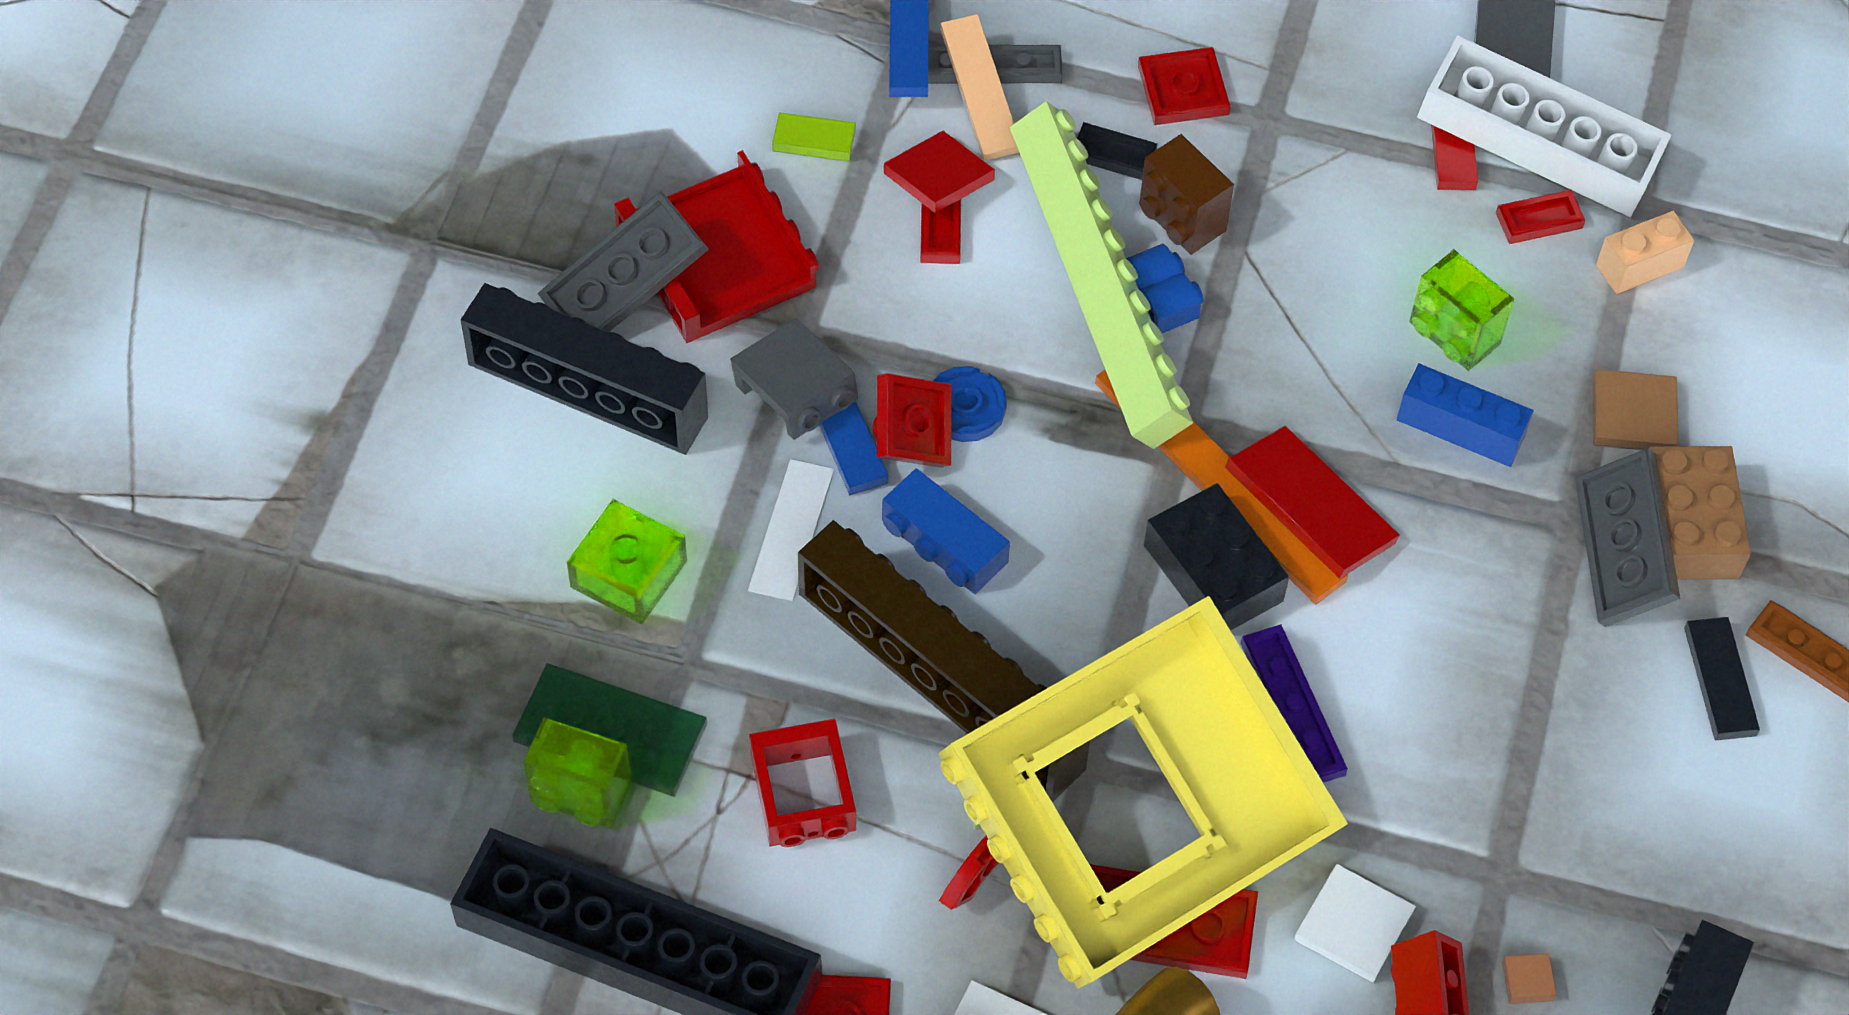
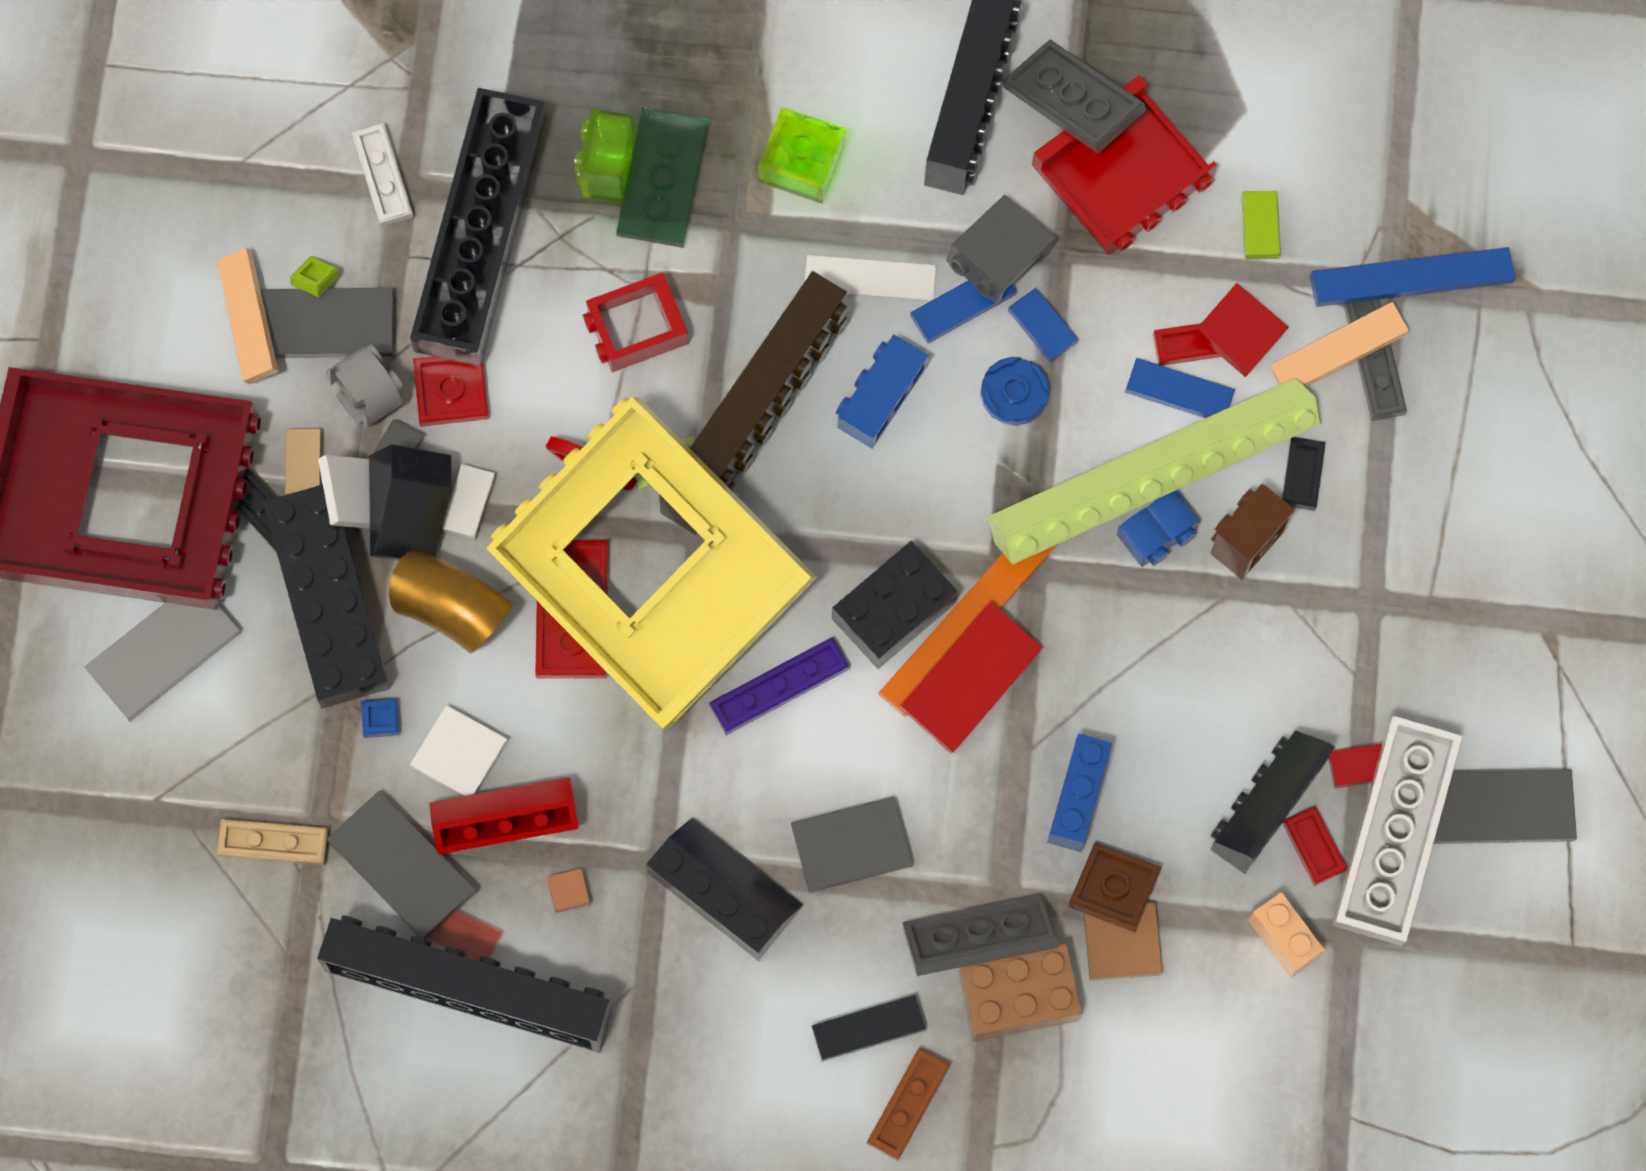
camera: 80 degrees right, 15 degrees up
red tile [872,373,951,468] -> none
red tile [1138,47,1231,125] -> none
white tile [1294,864,1416,983] -> none
clear neon green brick [1409,249,1514,371] -> none
none -> black slope [646,818,803,961]
none -> dark grey tile [791,797,913,893]
none -> blue tile [1008,288,1078,363]
none -> reddish brown tile [1069,842,1162,933]
none -> blue tile [1125,358,1235,418]
none -> black slope [1210,730,1335,874]

